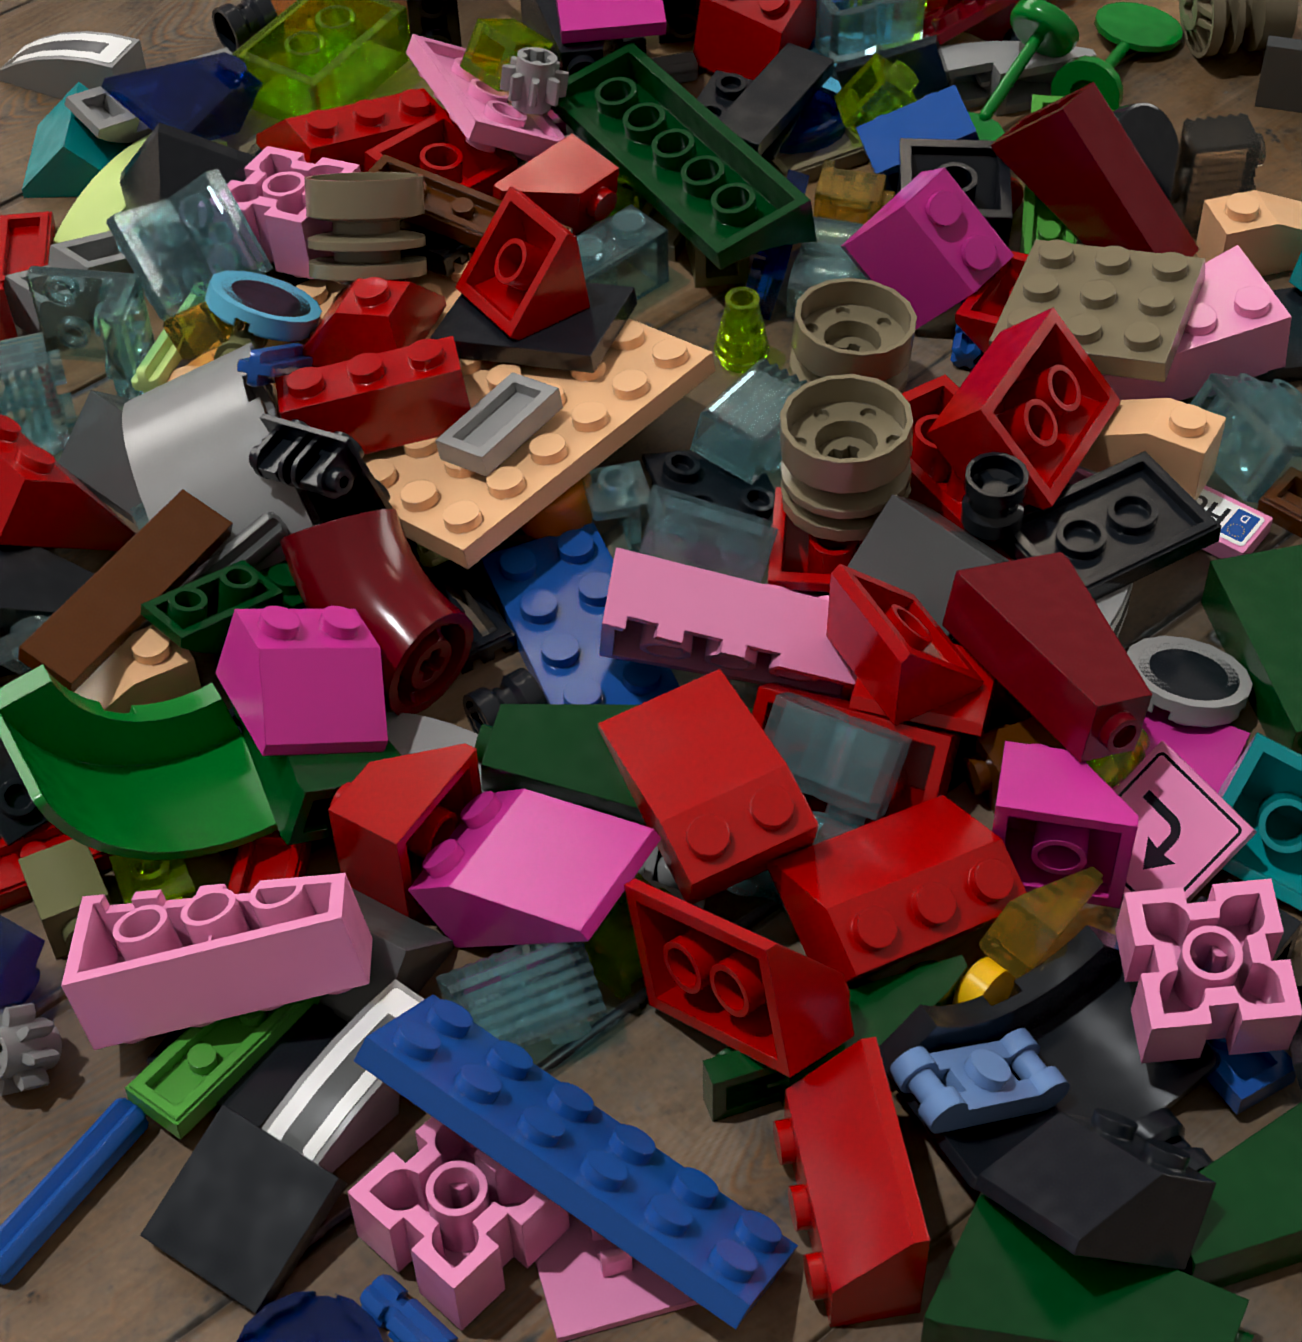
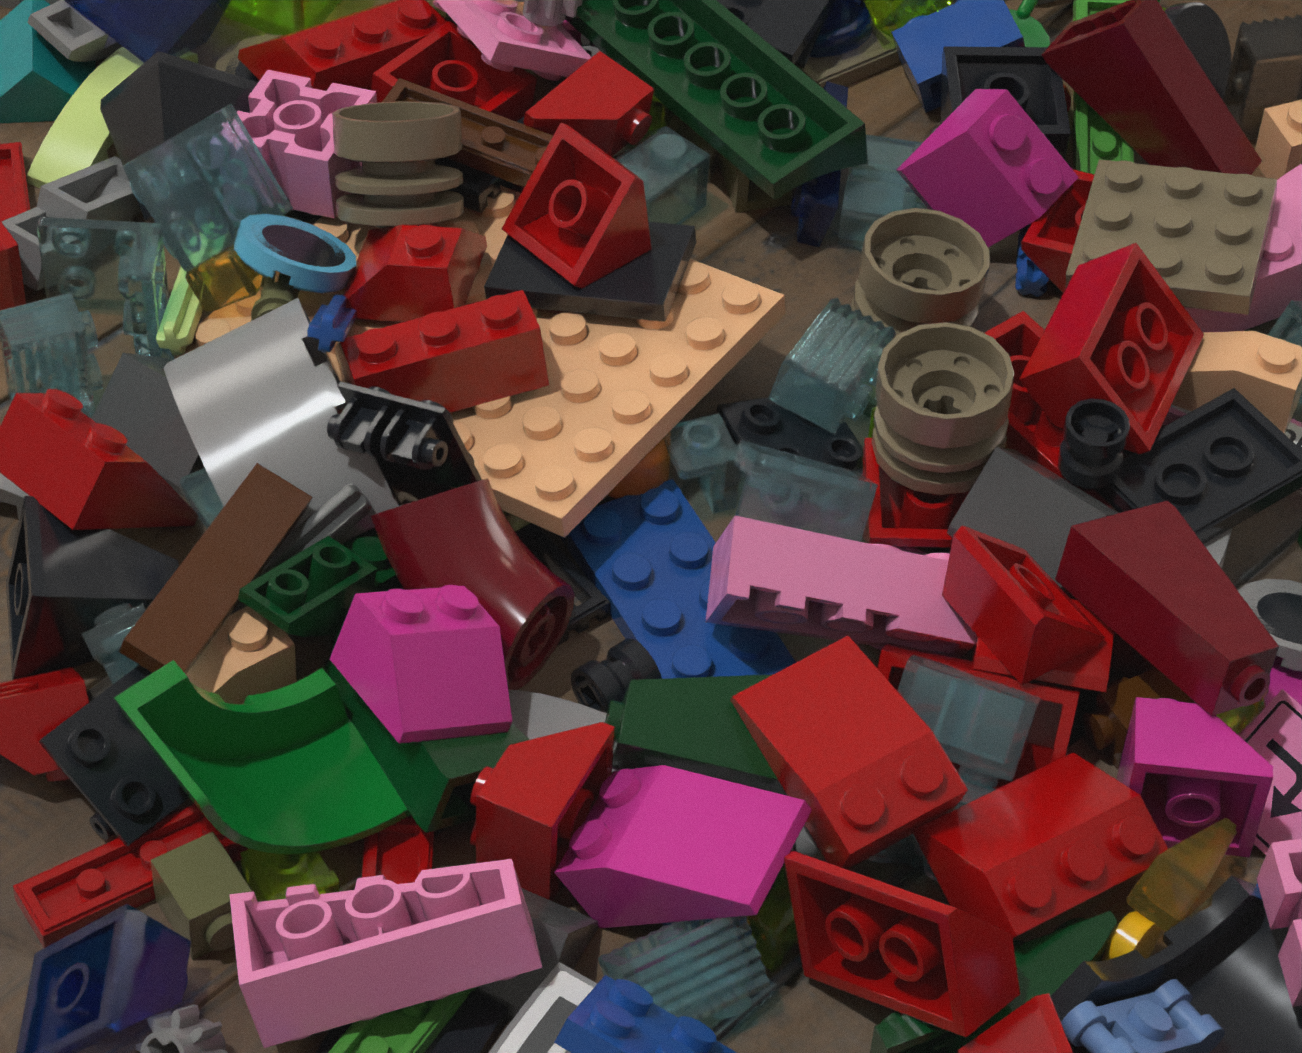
camera: 10 degrees left, 0 degrees up
light grey tile [435,372,563,477] -> none
clear neon green cone [714,287,770,373] -> none
clear yellow brick [814,160,896,240] -> none

